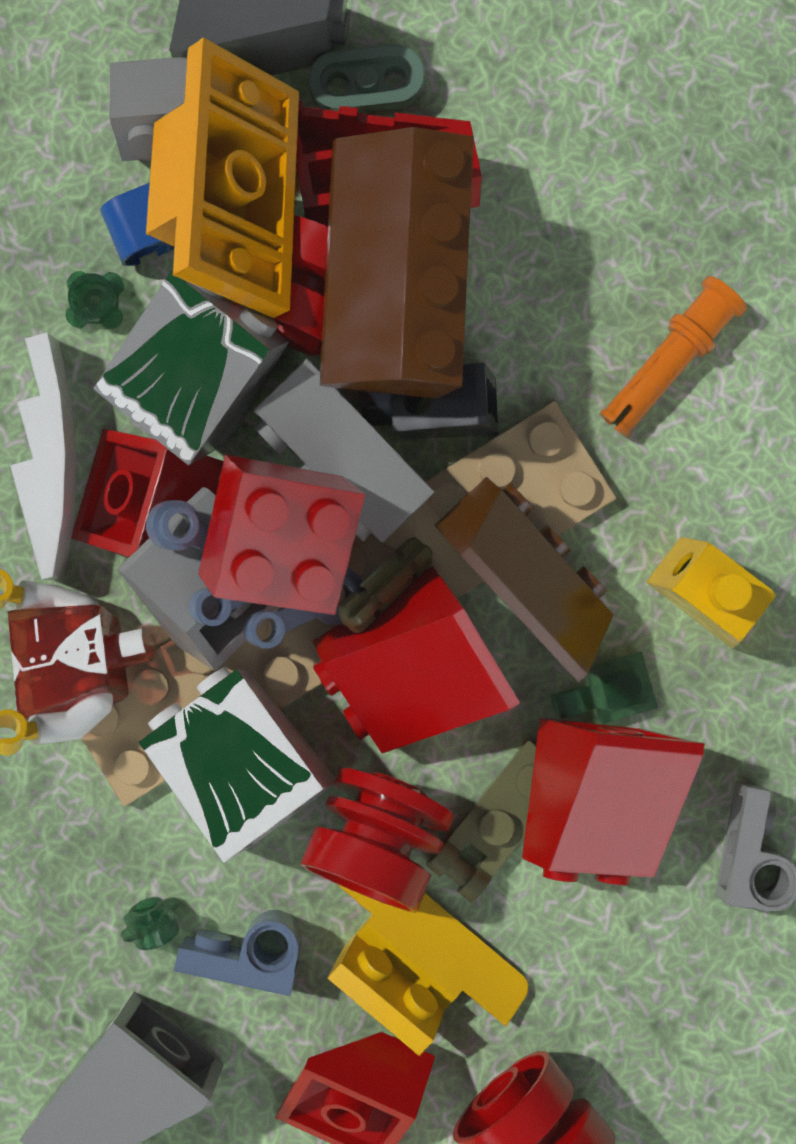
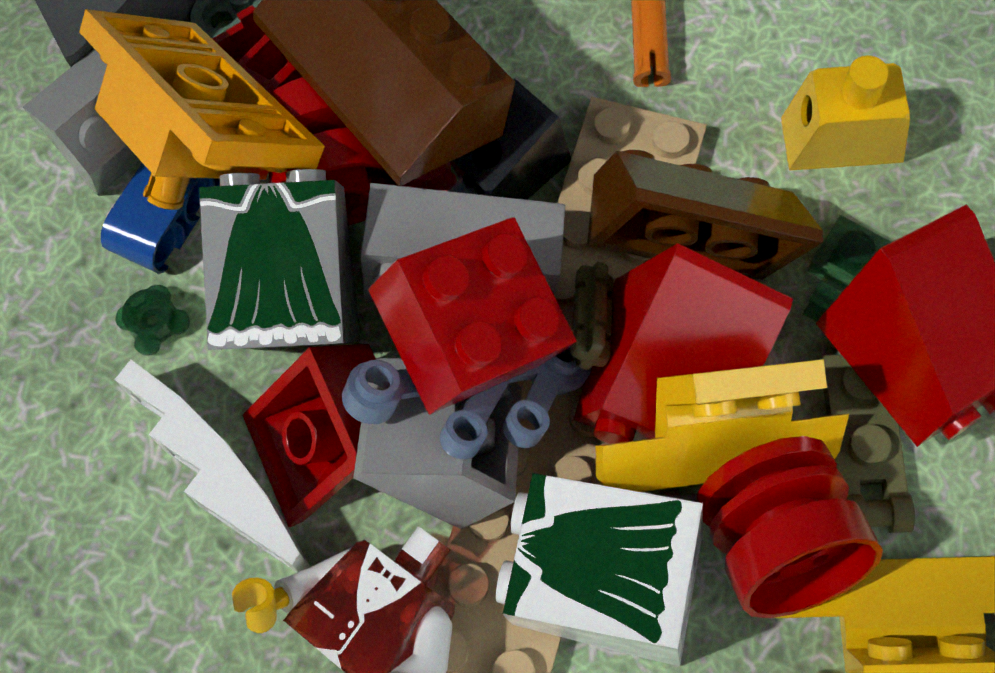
camera: 30 degrees left, 20 degrees down
none -> yellow plate [595,359,849,492]

